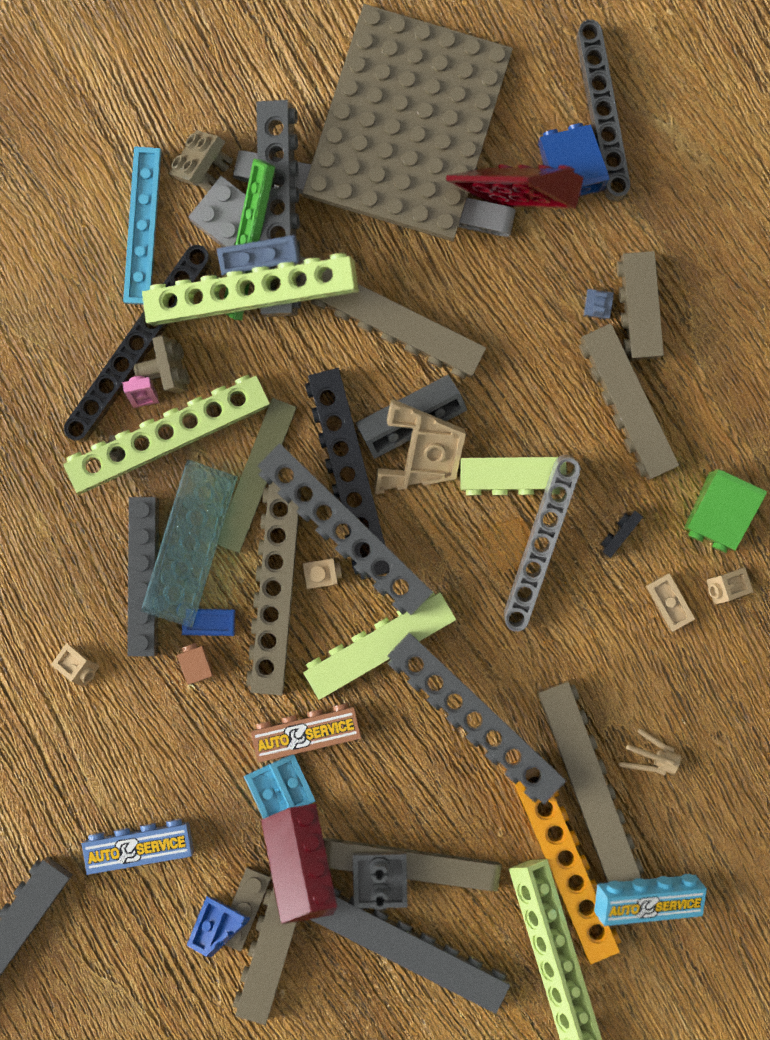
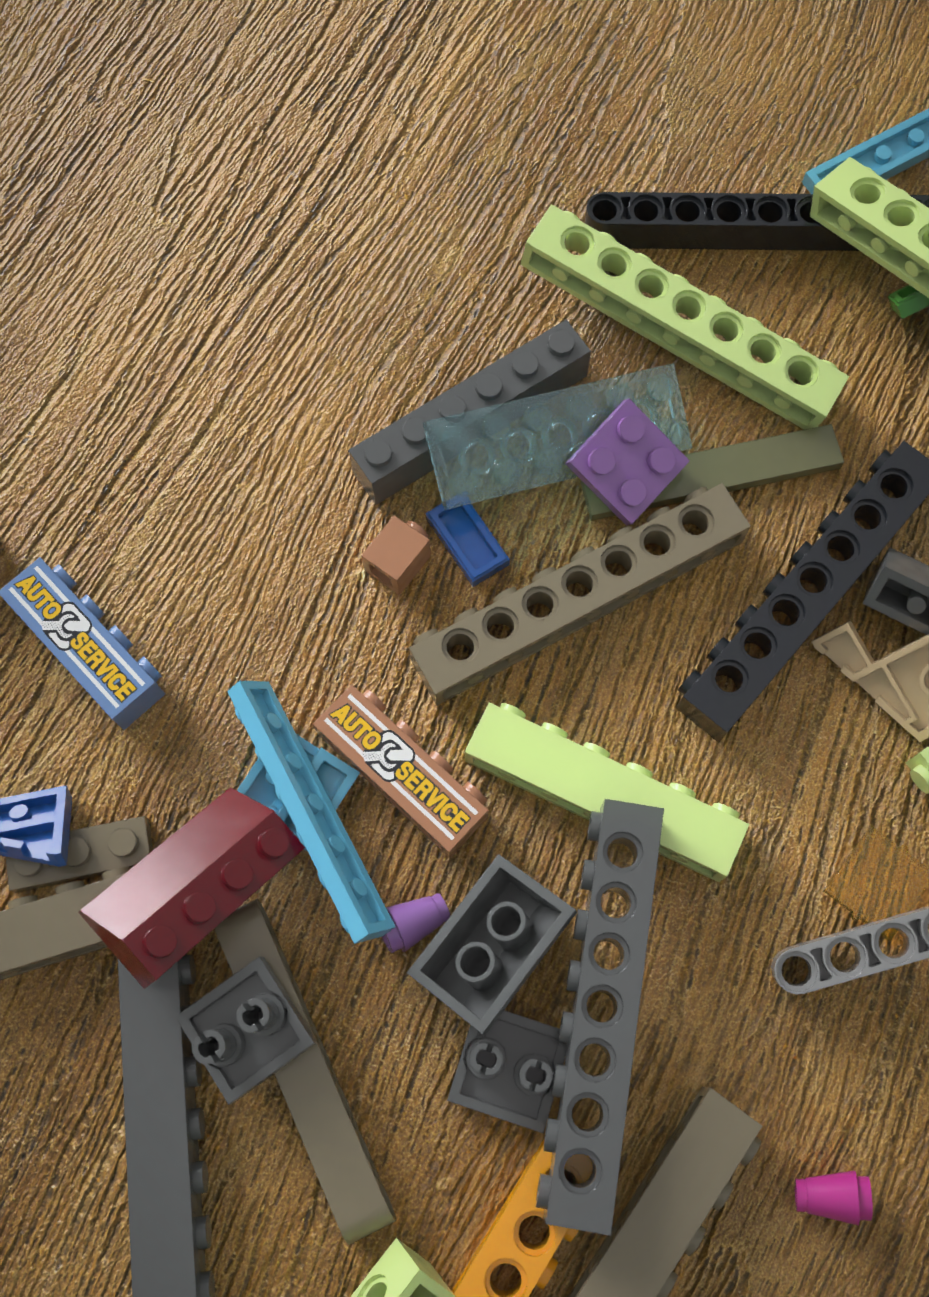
camera: 60 degrees right, 15 degrees down
tan bracket [51,643,99,687] -> none
bright pink plate [123,376,159,408] -> none
dark tan plate [134,336,190,393] -> none
dark grey brick [258,443,433,615] -> none
tan bracket [303,558,342,589] -> none
none -> medium azure plate [227,681,396,944]
none -> medium lavender cone [382,893,450,953]
none -> dark grey slope [407,854,577,1036]
none -> dark grey plate [447,1010,567,1133]
none -> medium lavender plate [565,398,690,525]
none -> dark pink cone [795,1170,873,1226]

